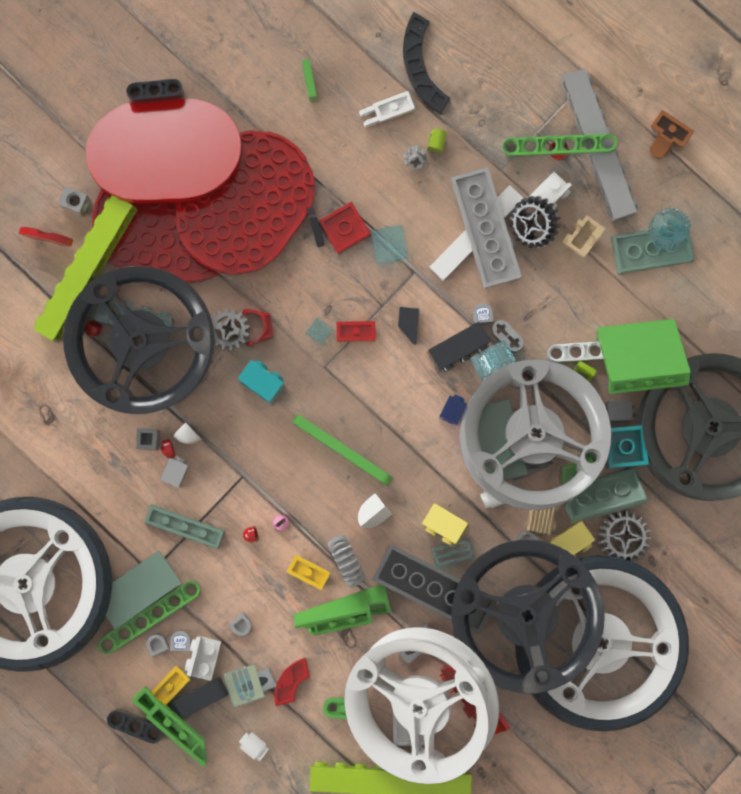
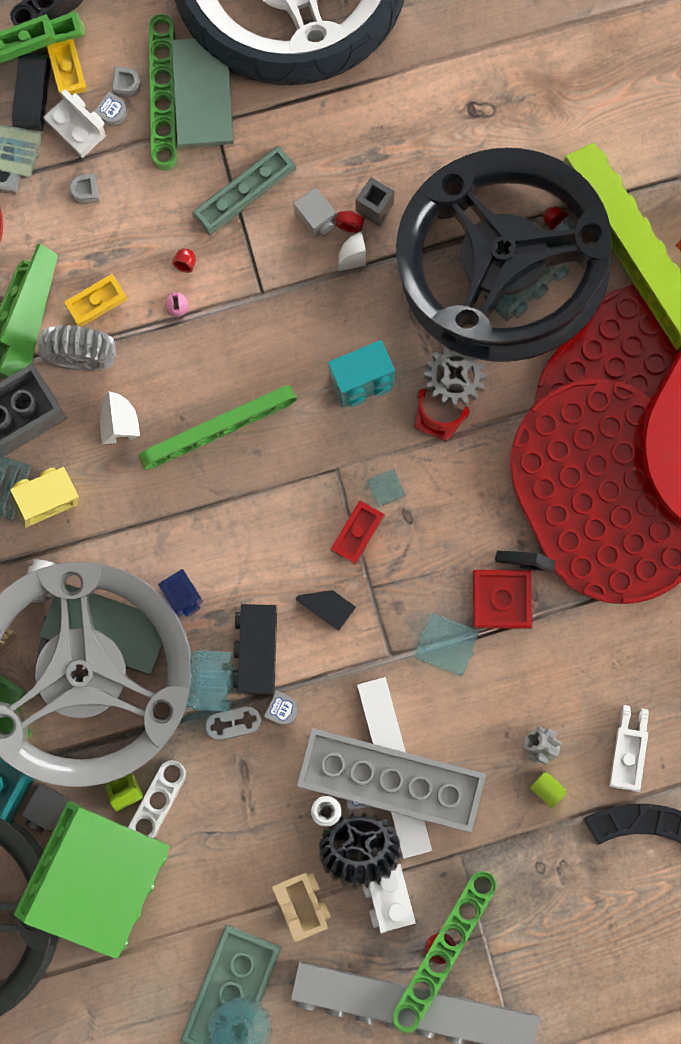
camera: 130 degrees right, 5 degrees down
none -> white cone [311,796,341,827]

